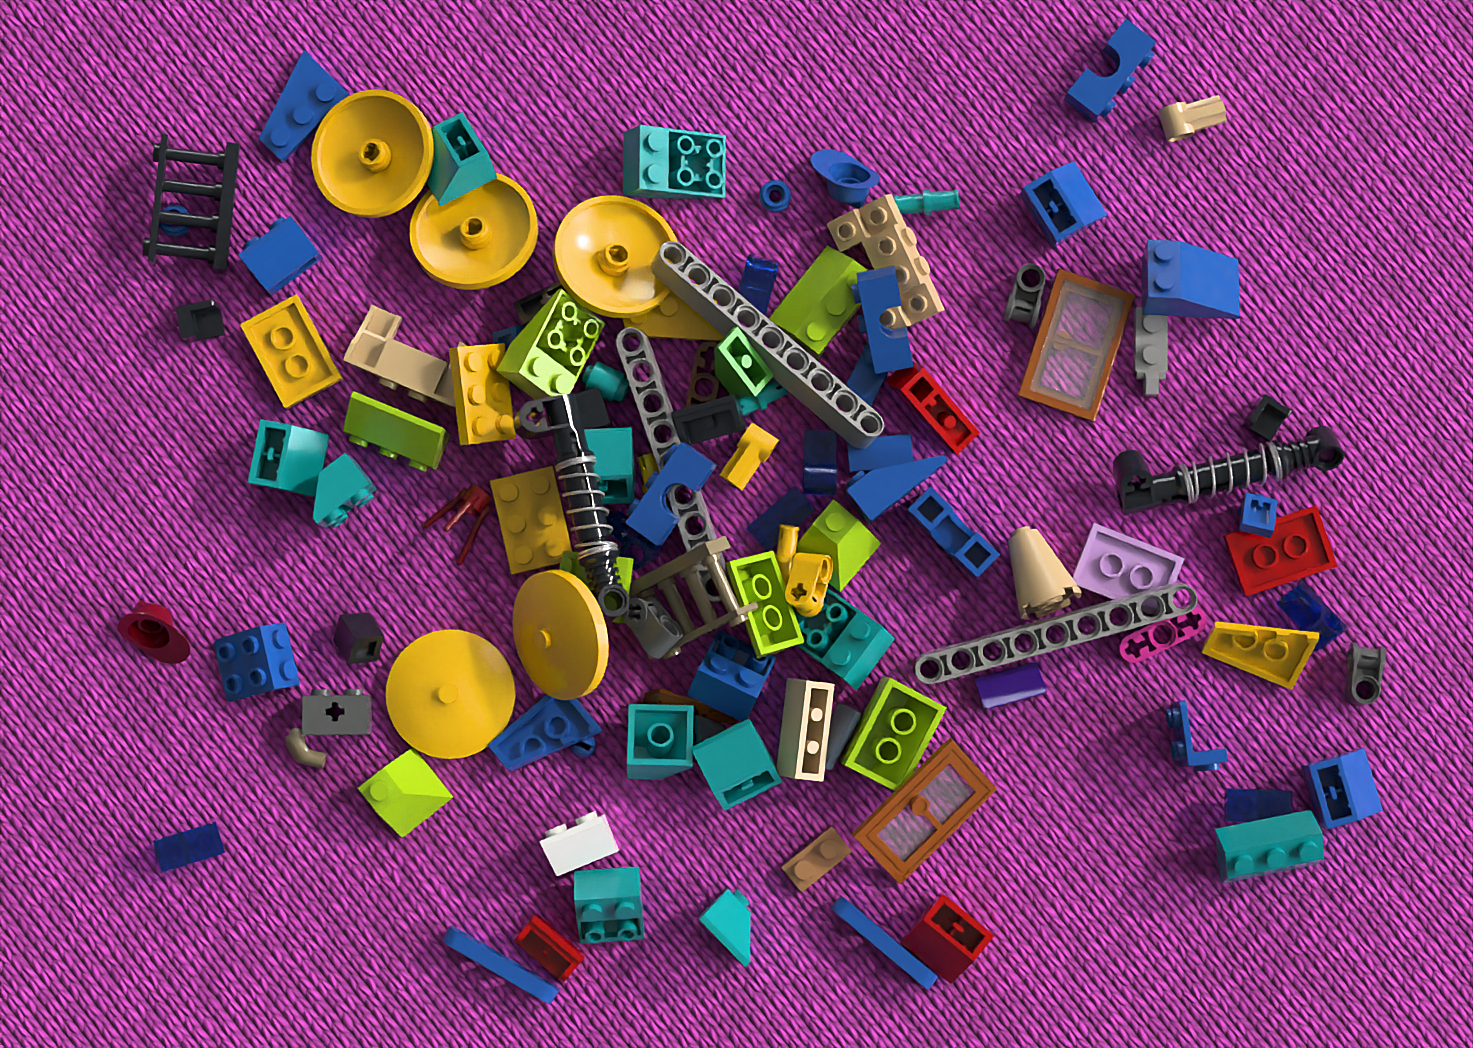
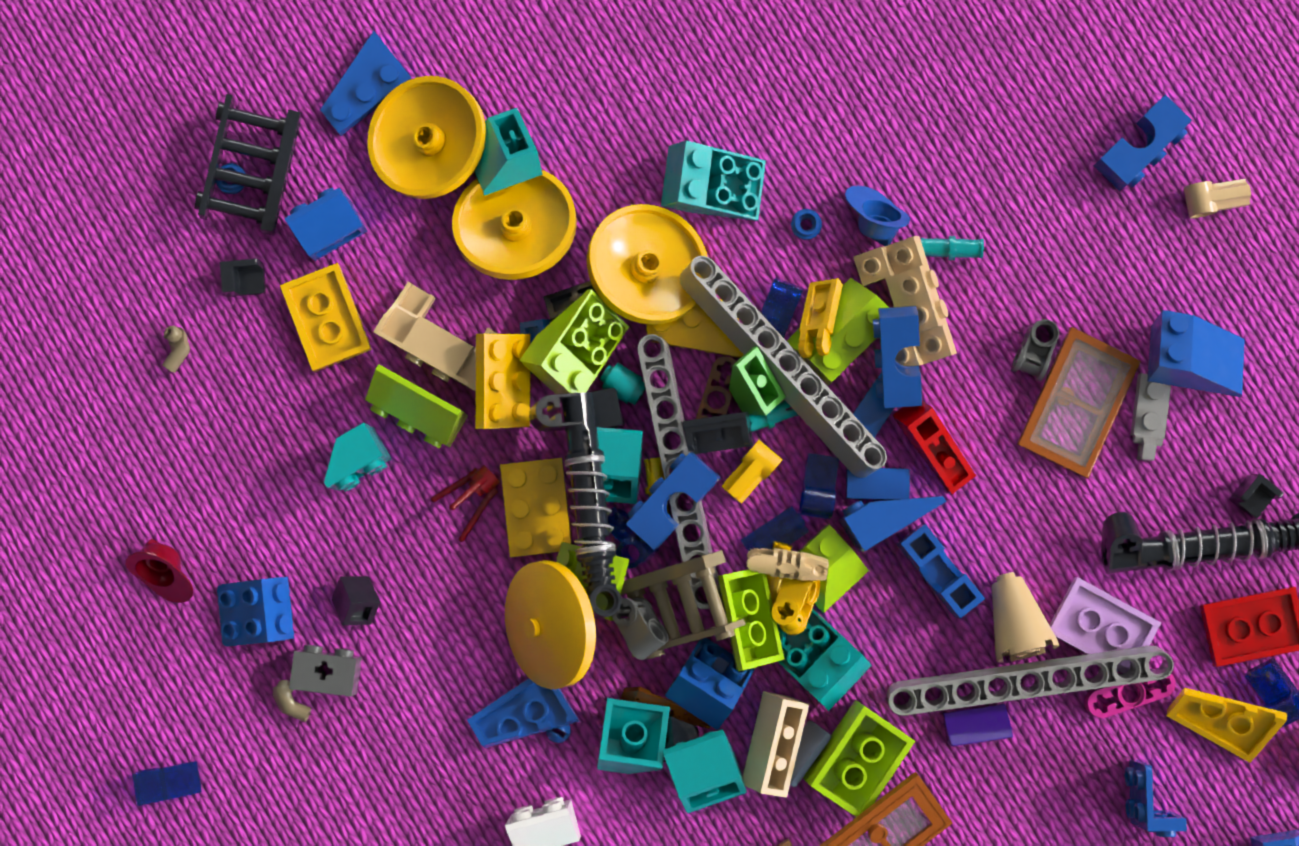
camera: 10 degrees right, 0 degrees up
teal slope [248,419,330,497] -> none
lime slope [358,747,454,838] -> none
yellow dish [386,629,516,759] -> none
blue slope [1020,161,1108,248] -> none
blue bracket [1238,492,1278,538] -> none
none -> dark tan arm [162,325,190,373]
none -> tan hinge [746,548,829,581]
none -> yellow hinge [798,278,843,358]

